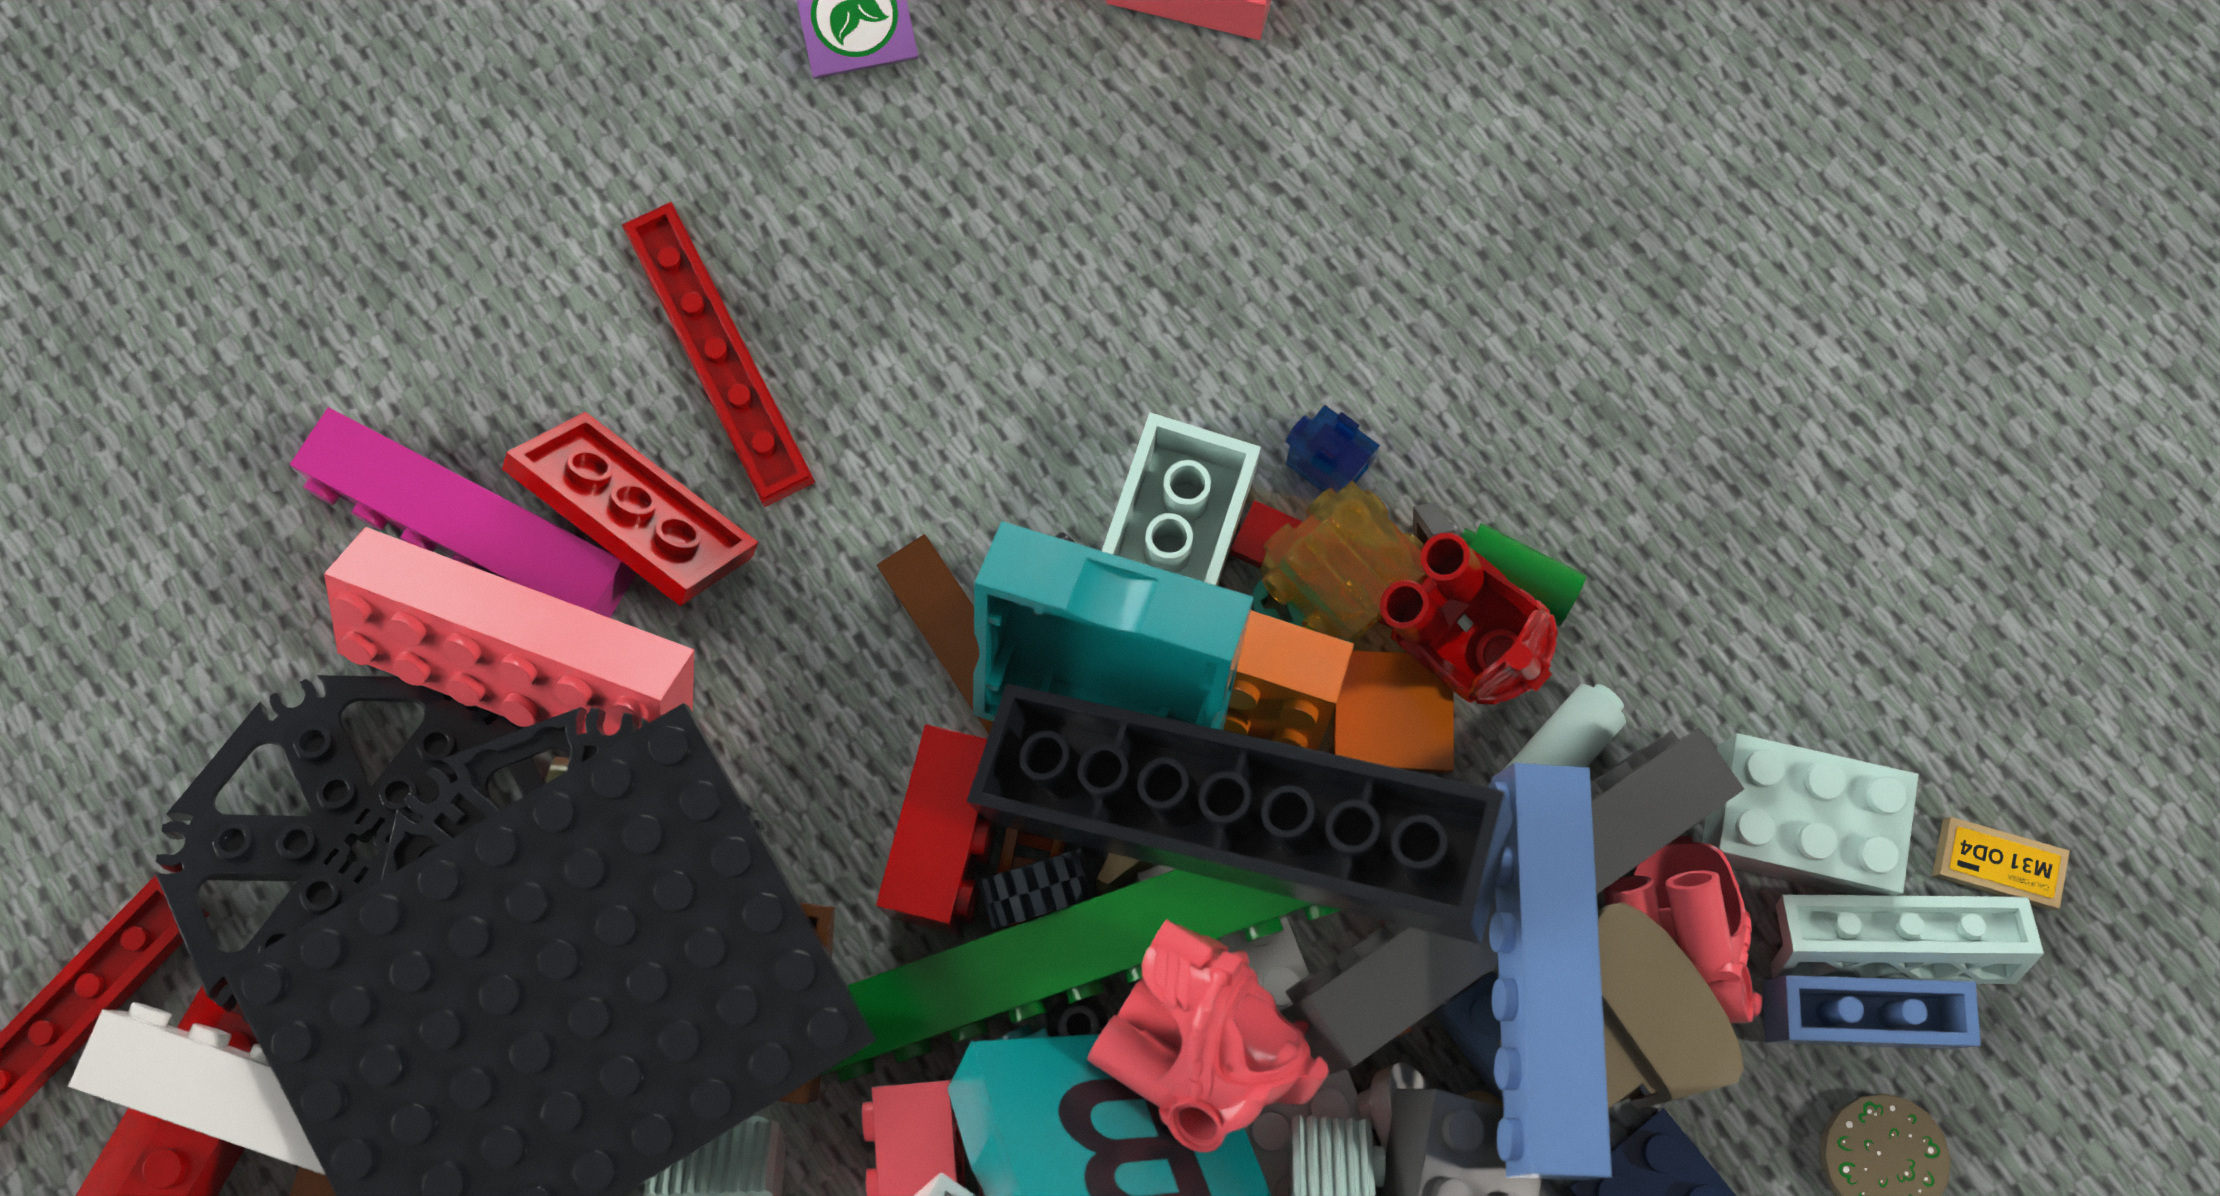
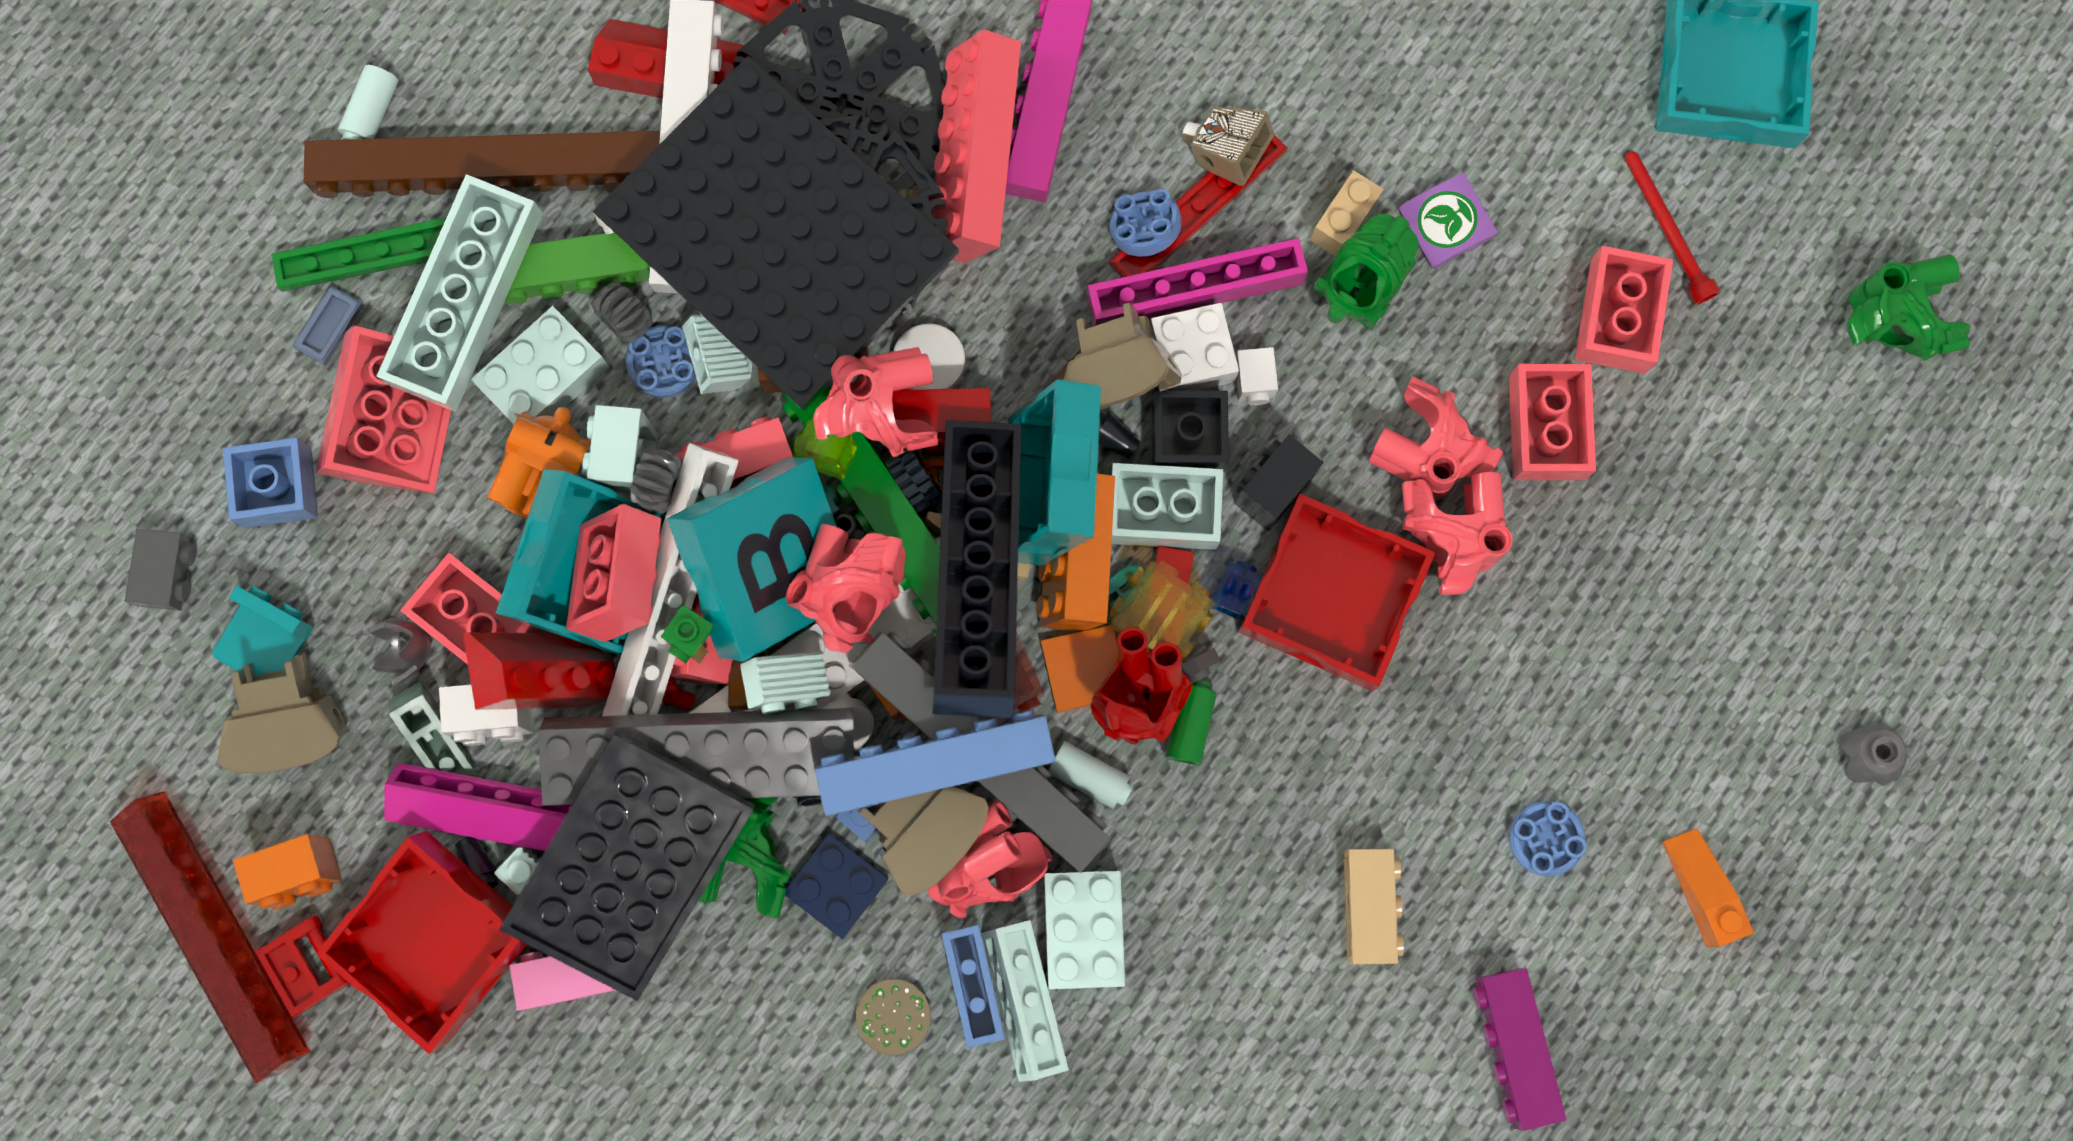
camera: 70 degrees right, 5 degrees up
red plate [502,412,759,606] -> none
tile [1932,817,2070,911] -> none
none -> clear neon green brick [794,420,857,479]
none -> coral helmet [813,347,938,457]
none -> white tile [894,324,965,390]
none -> dark tan piece [1064,302,1182,410]
none -> dark pink brick [1086,238,1308,326]
none -> medium blue tile [1110,189,1182,256]
none -> white brick [1150,303,1239,391]
none -> black brick [1152,390,1229,472]
none -> dark tan torso [1183,107,1274,186]
none -> white brick [1235,347,1278,405]
none -> black brick [1235,435,1324,532]
none -> red tile [1238,493,1436,692]
none -> tan brick [1310,170,1384,256]
none -> green helmet [1313,214,1419,331]
none -> tan brick [1344,849,1404,964]
none -> coral helmet [1368,376,1503,500]
none -> coral helmet [1402,472,1513,595]
none -> magenta brick [1473,968,1567,1131]
none -> medium blue tile [1509,801,1587,876]

